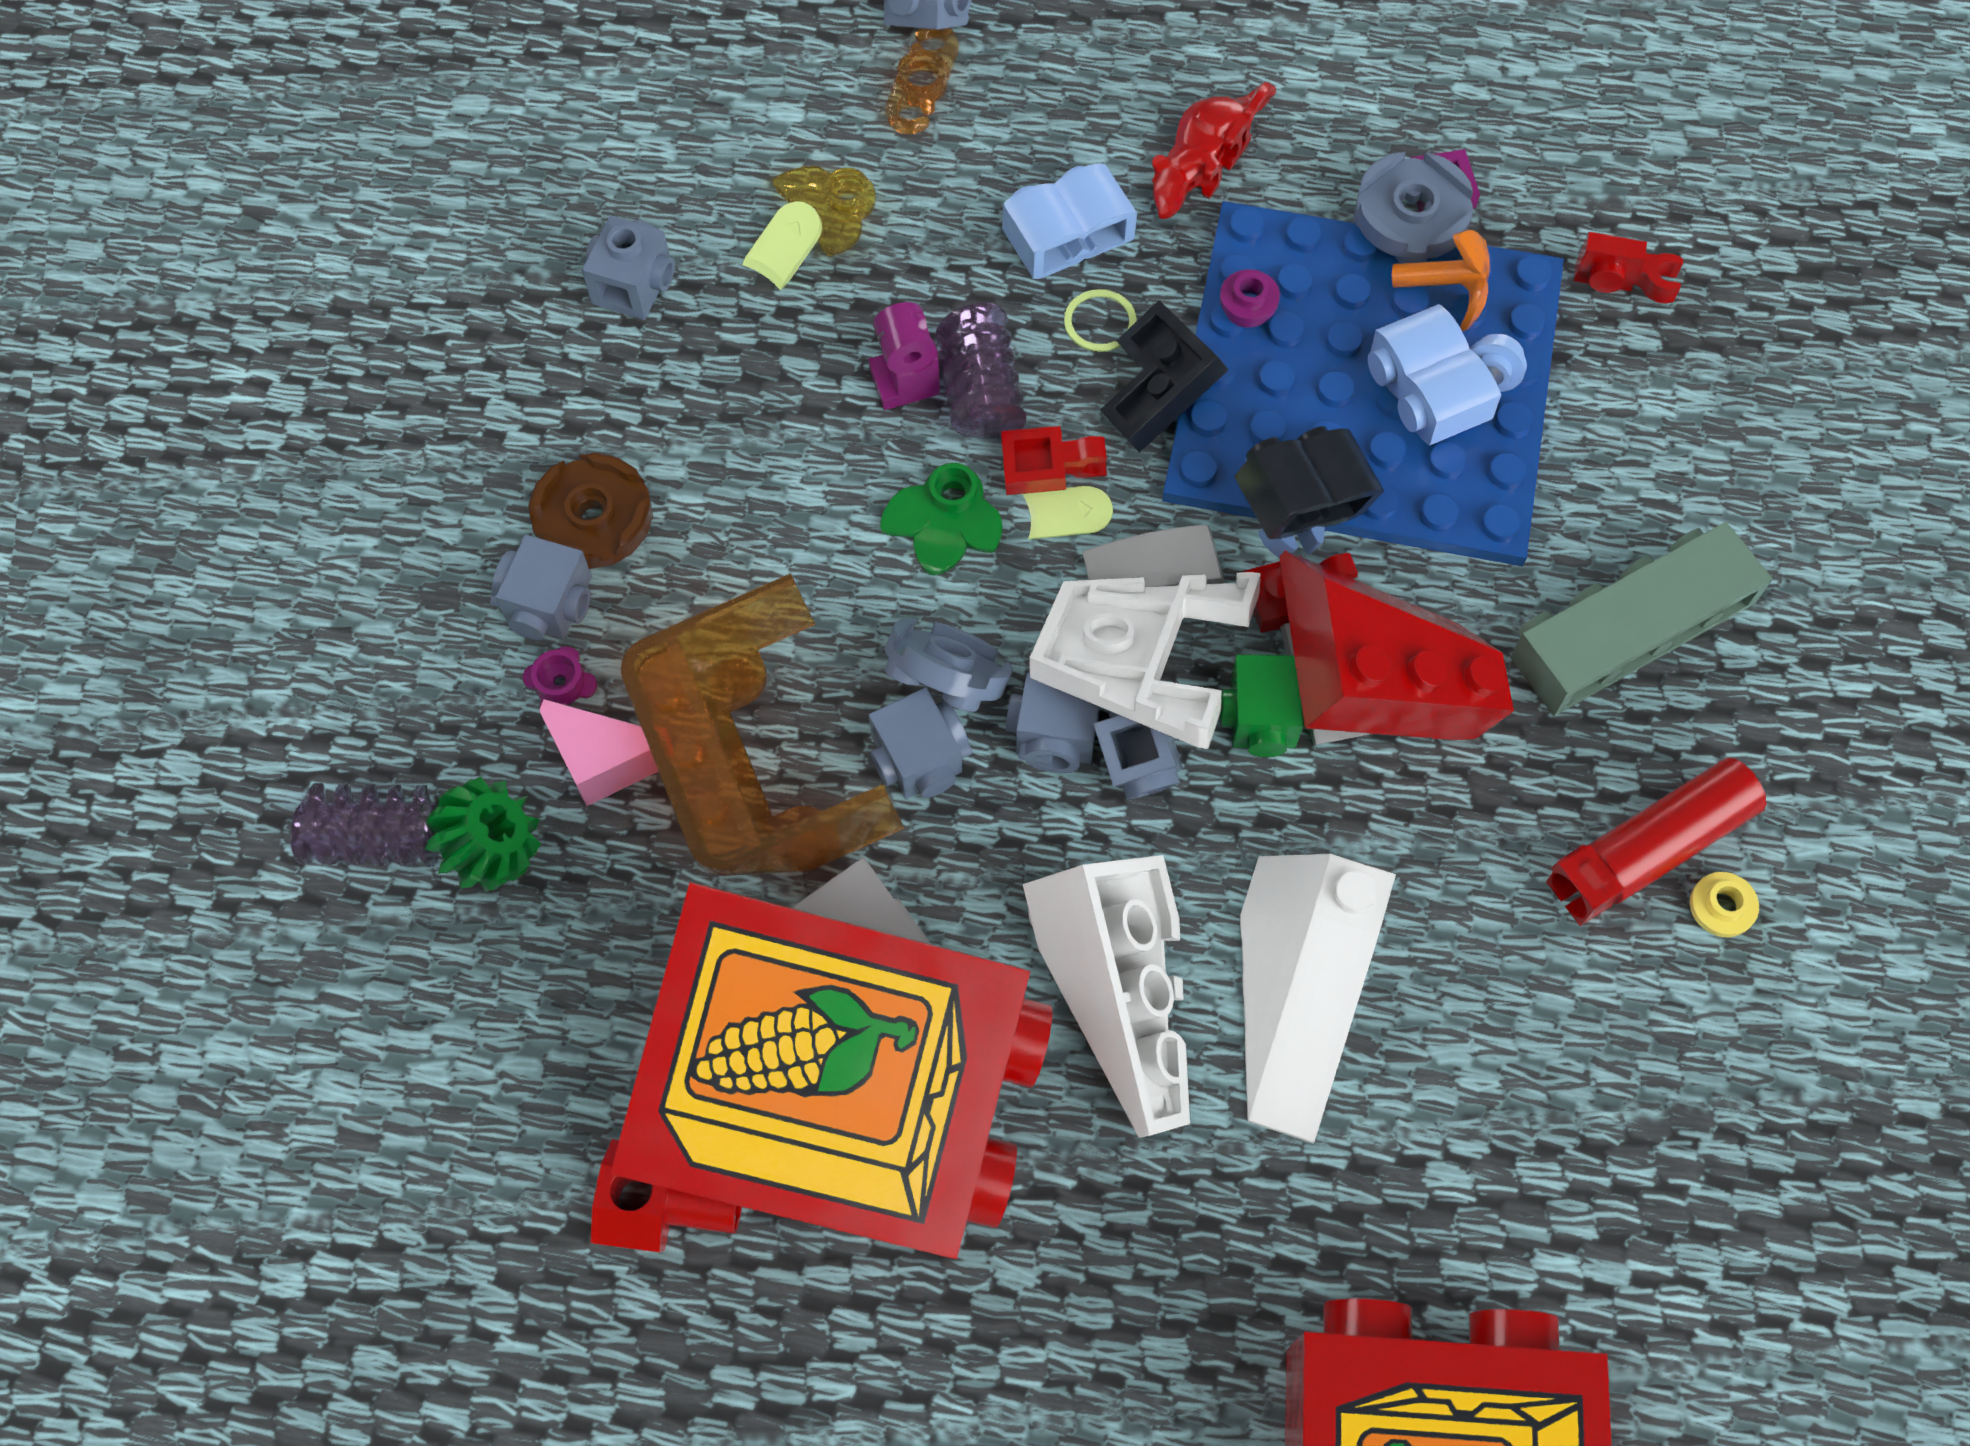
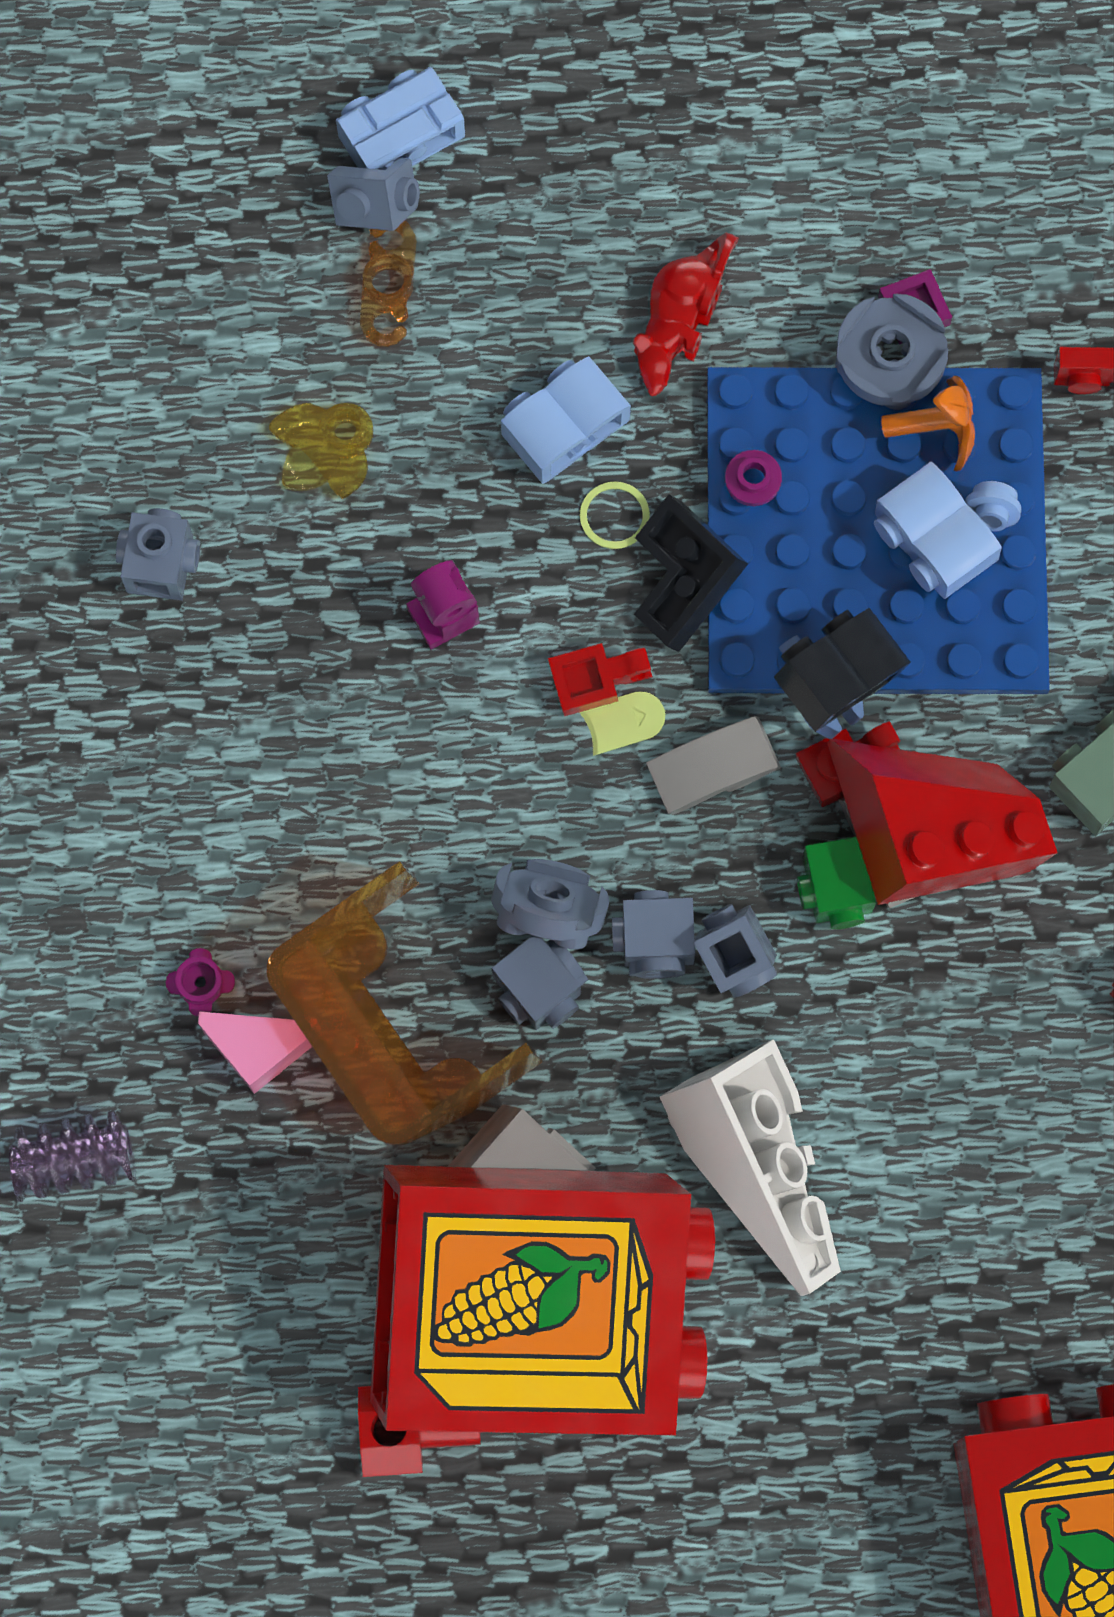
camera: 10 degrees left, 10 degrees up
green gear [424,776,542,892] -> none
sand blue brick [490,534,592,641] -> none
reddish brown plate [528,453,653,569] -> none
yellowish green piece [742,201,822,290] -> none
green plate [880,463,1003,576] -> none
clear purple piece [936,303,1026,439] -> none
white wing [1030,572,1261,749] -> none
white wedge [1240,854,1396,1144] -> none

